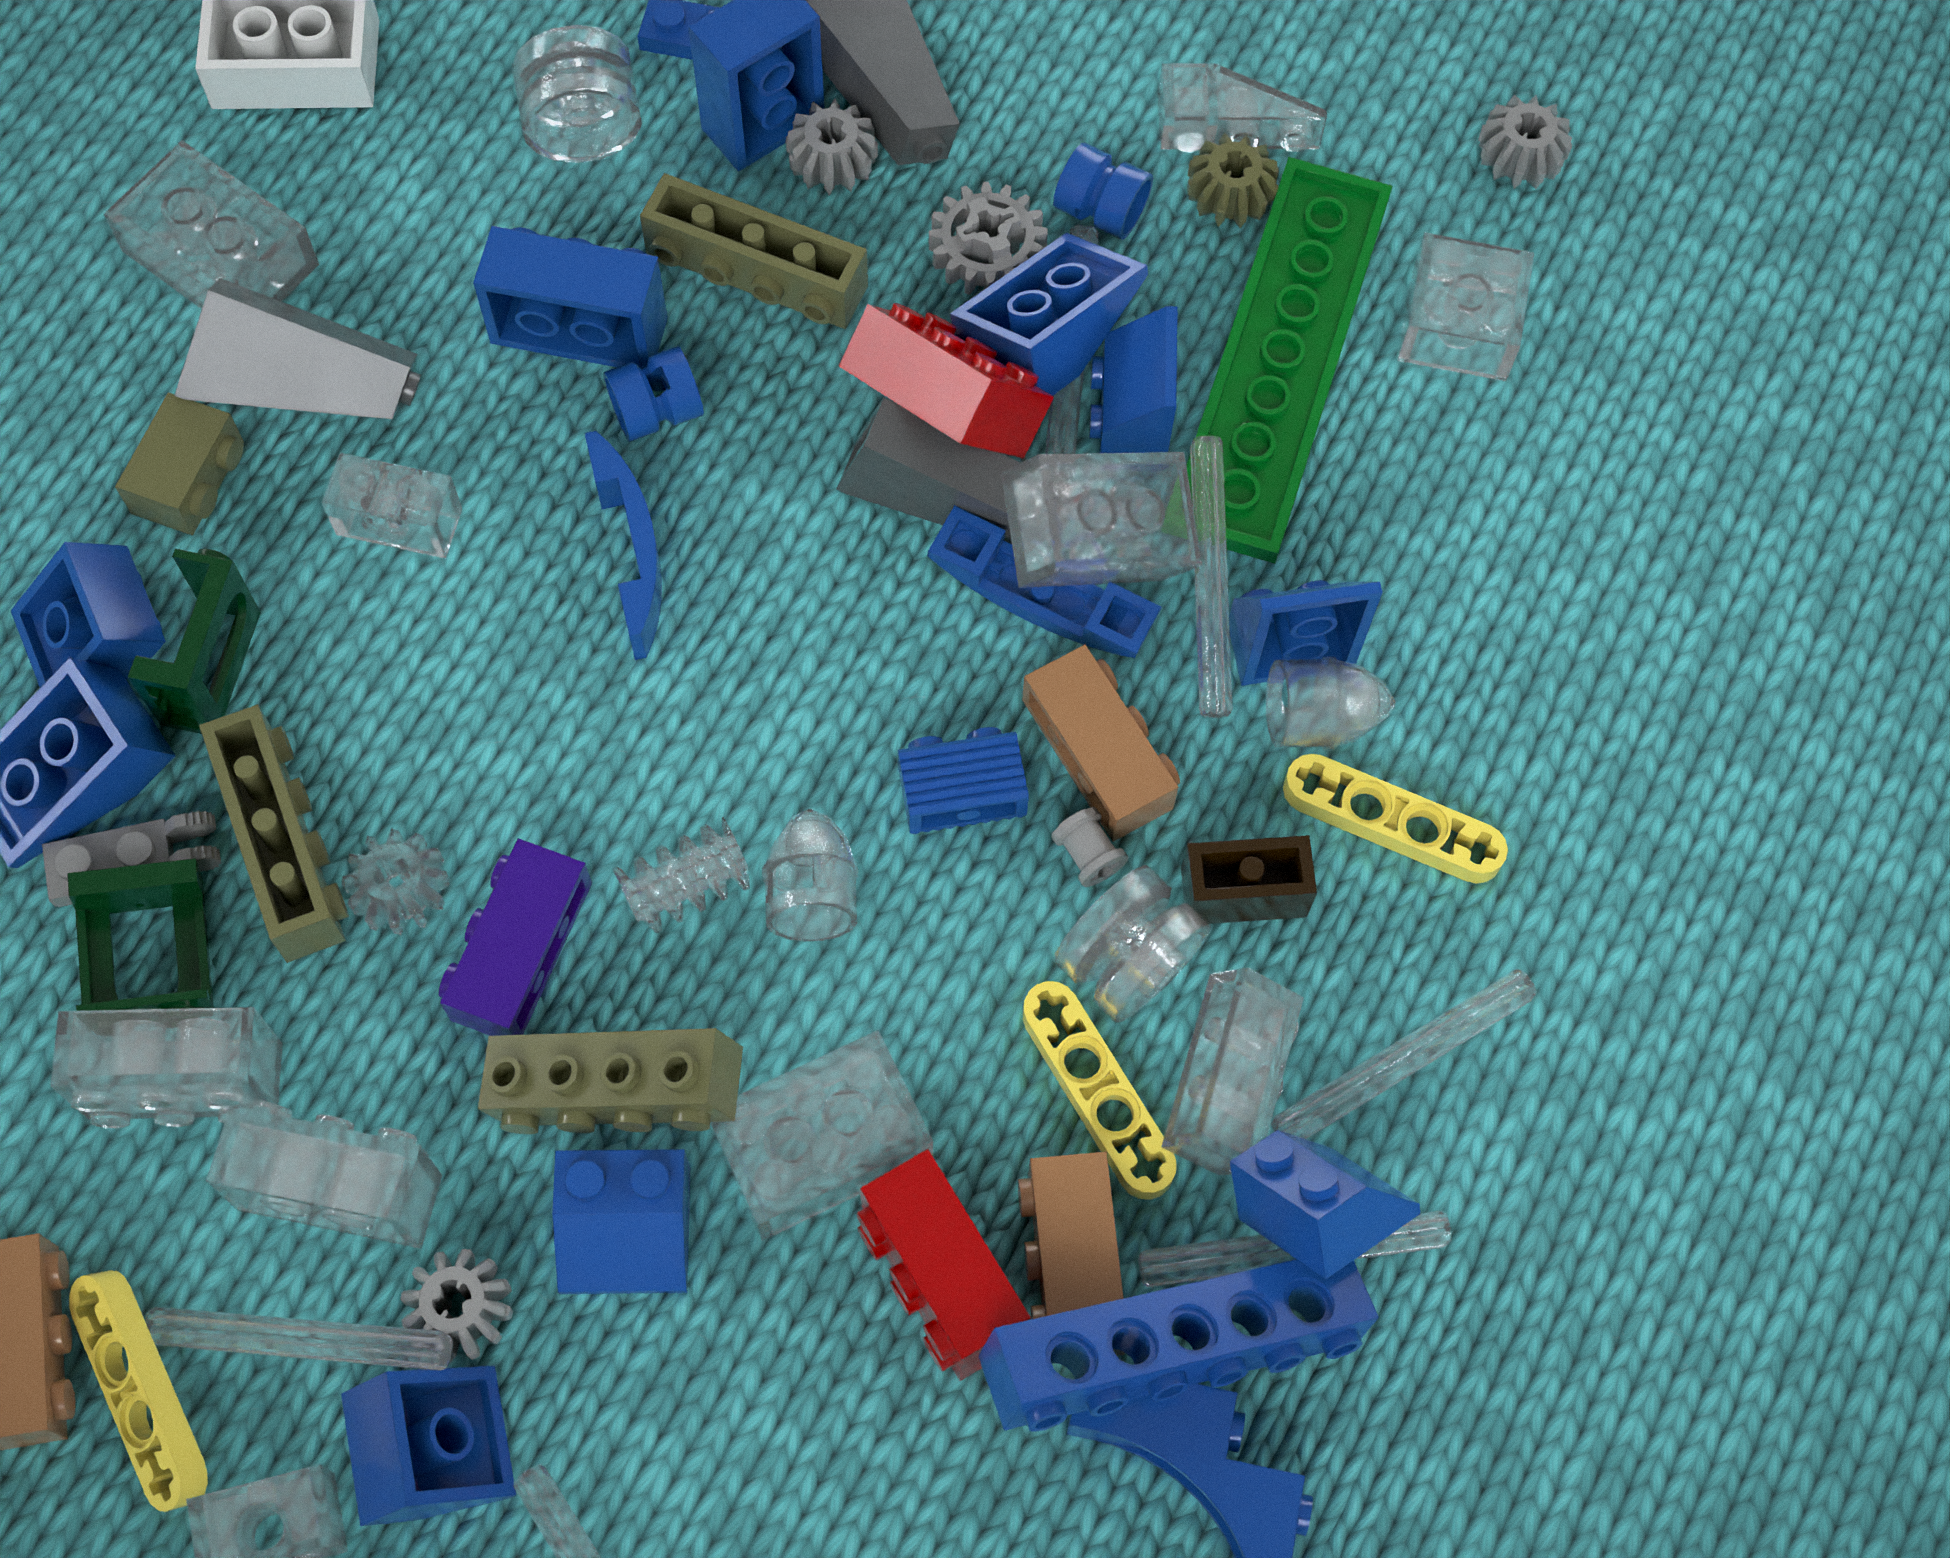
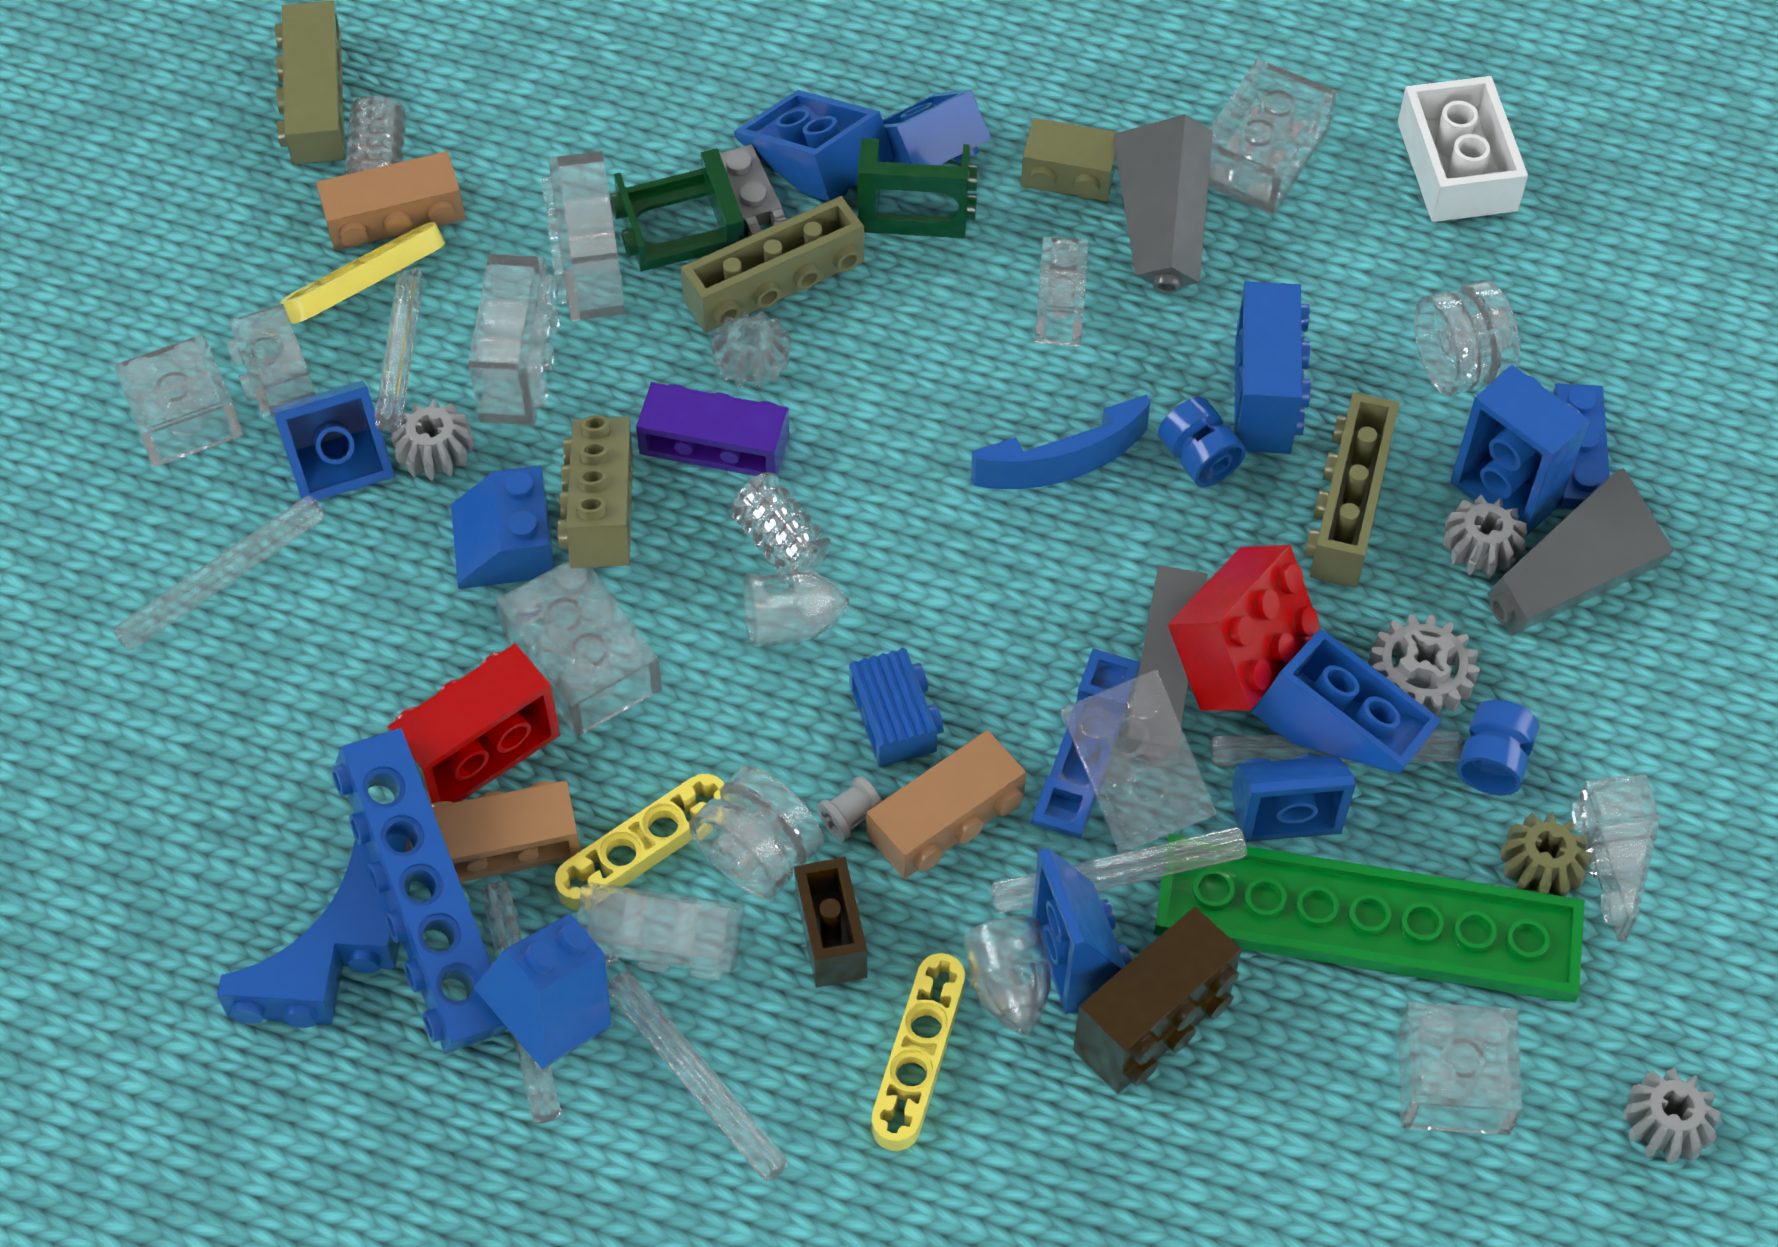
camera: 85 degrees right, 10 degrees down
none -> dark brown brick [1073,906,1242,1094]

